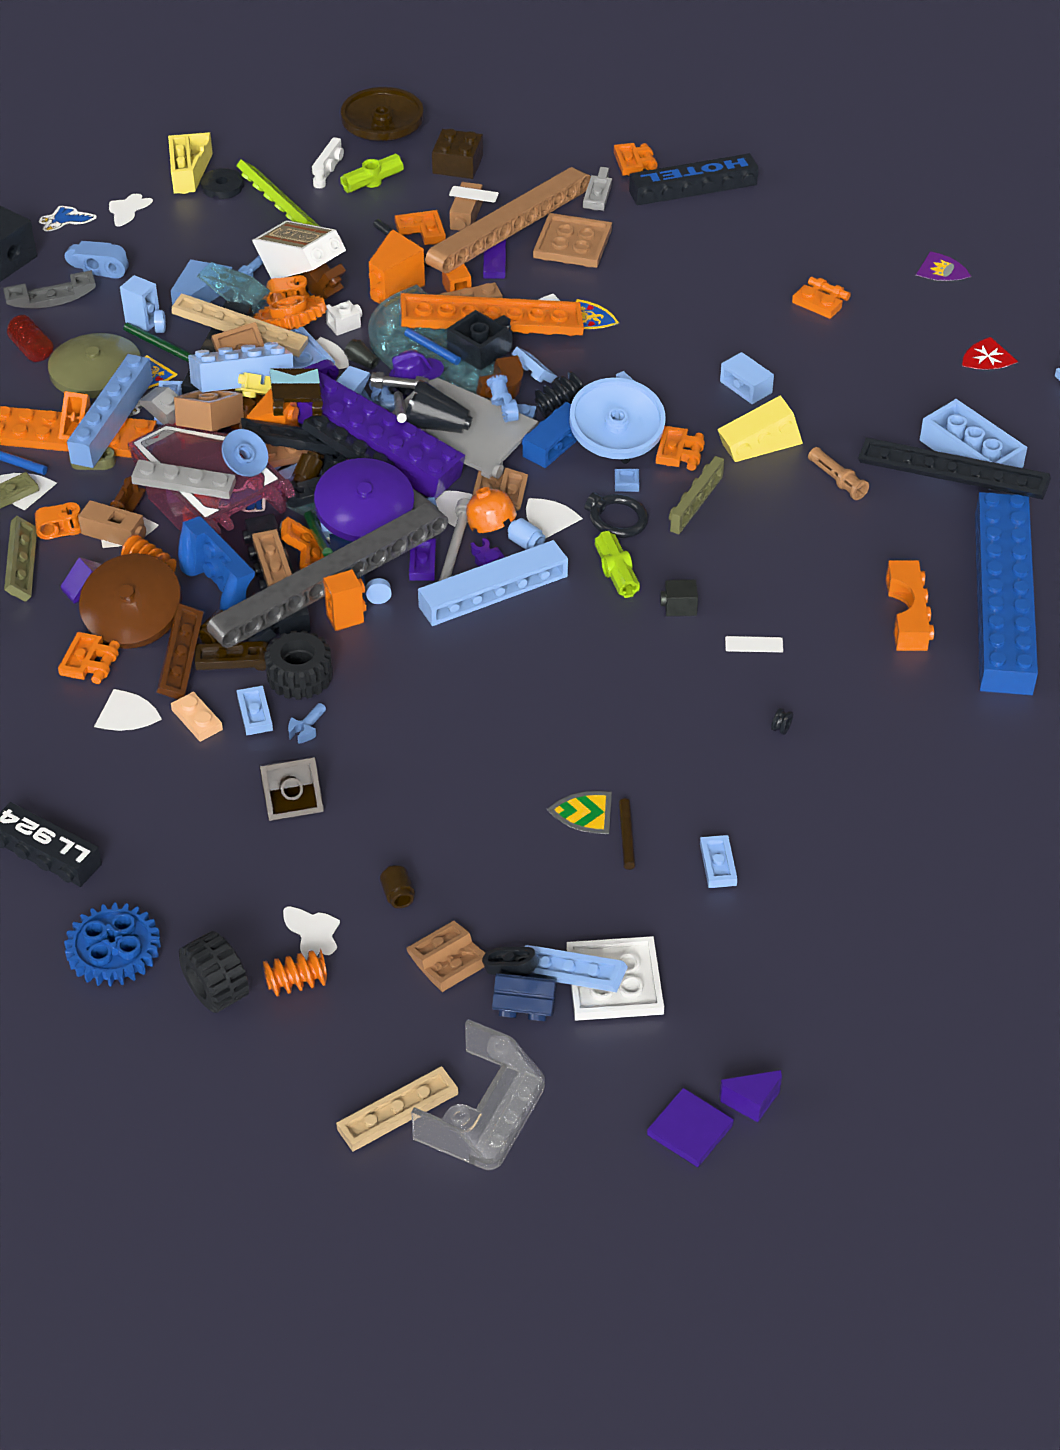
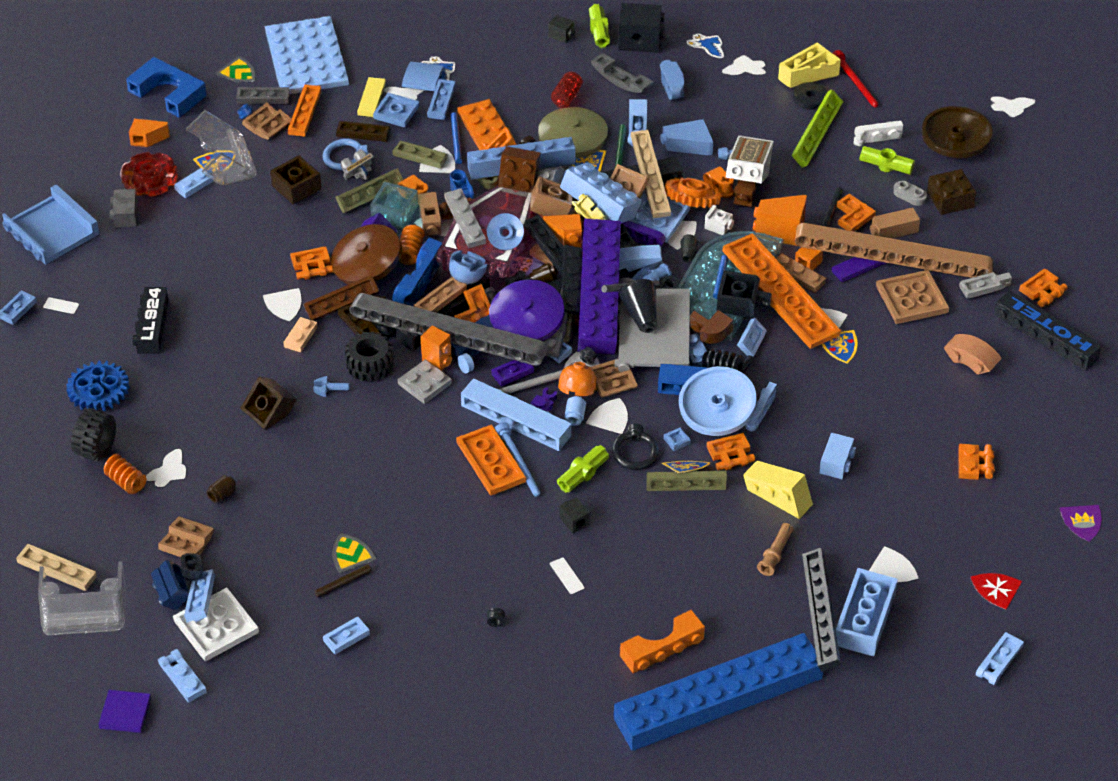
camera: 60 degrees right, 0 degrees up
clear light blue slope [197,262,270,314] -> none
light blue plate [237,686,273,735] -> none
dark brown flag [270,368,323,416] -> none
dark green bar [304,511,332,556] -> none
flat silver bar [370,372,429,393] -> none
dark purple piece [389,350,444,380] -> none
white sticker [449,186,499,202] -> none
medium blue connector [486,375,519,422] -> none
dark purple slope [719,1070,782,1122] -> none
none -> light blue plate [158,649,207,703]
none -> clear light blue brick [370,182,418,228]
none -> light grey plate [398,359,452,404]
none -> medium blue cylinder [449,250,487,285]
none -> blue piece [450,169,474,199]
none -> orange plate [456,424,526,496]
none -> medium blue piece [494,422,541,497]
none -> reddish brown brick [498,146,541,193]
none -> black plate [580,347,597,364]
none -> sticker [662,461,710,473]
none -> red piece [832,50,878,108]
none -> white sticker [869,546,918,582]
none -> light grey plate [893,181,927,206]
none -> nougat brick [944,334,1001,375]
none -> white sticker [991,97,1035,117]

